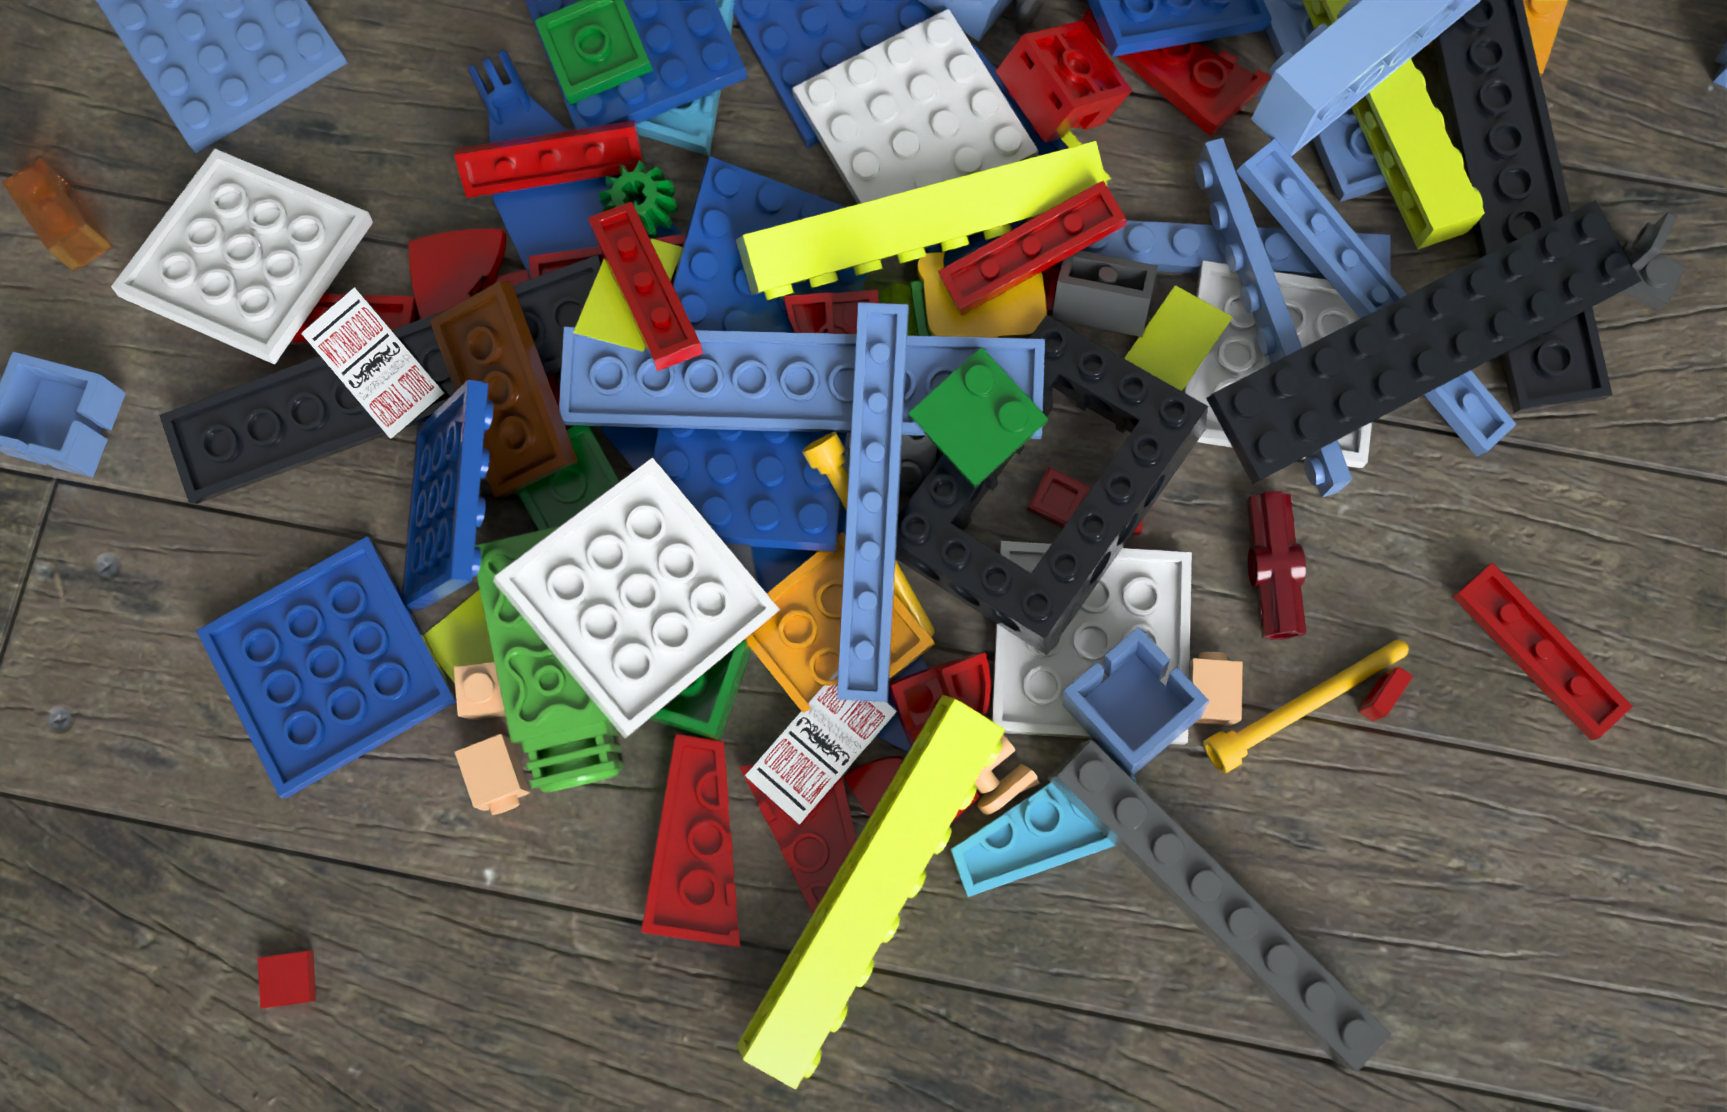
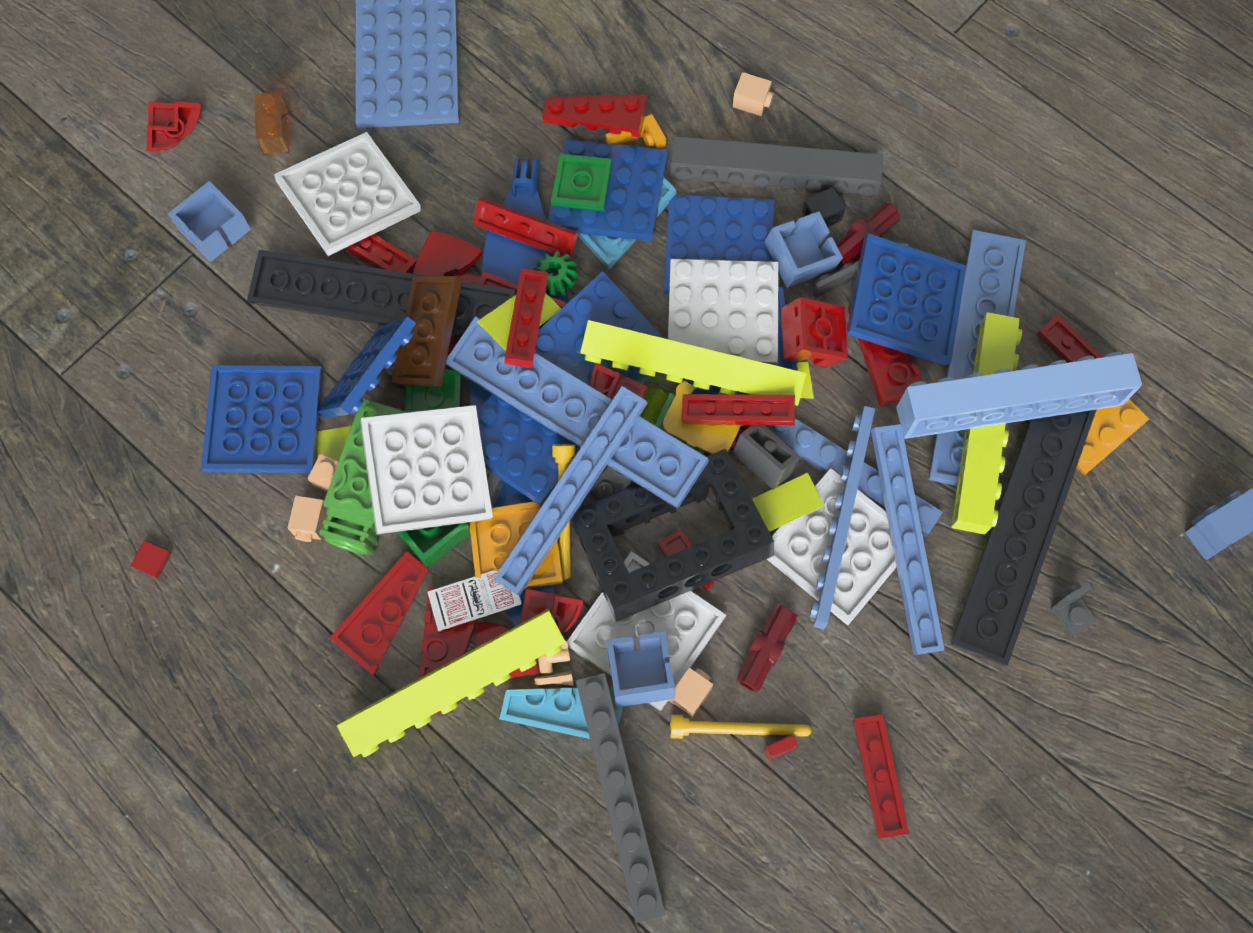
camera: 30 degrees right, 5 degrees down
white sticker [301,287,444,439] -> none
green plate [908,347,1048,488] -> none
black plate [1206,200,1641,484] -> none

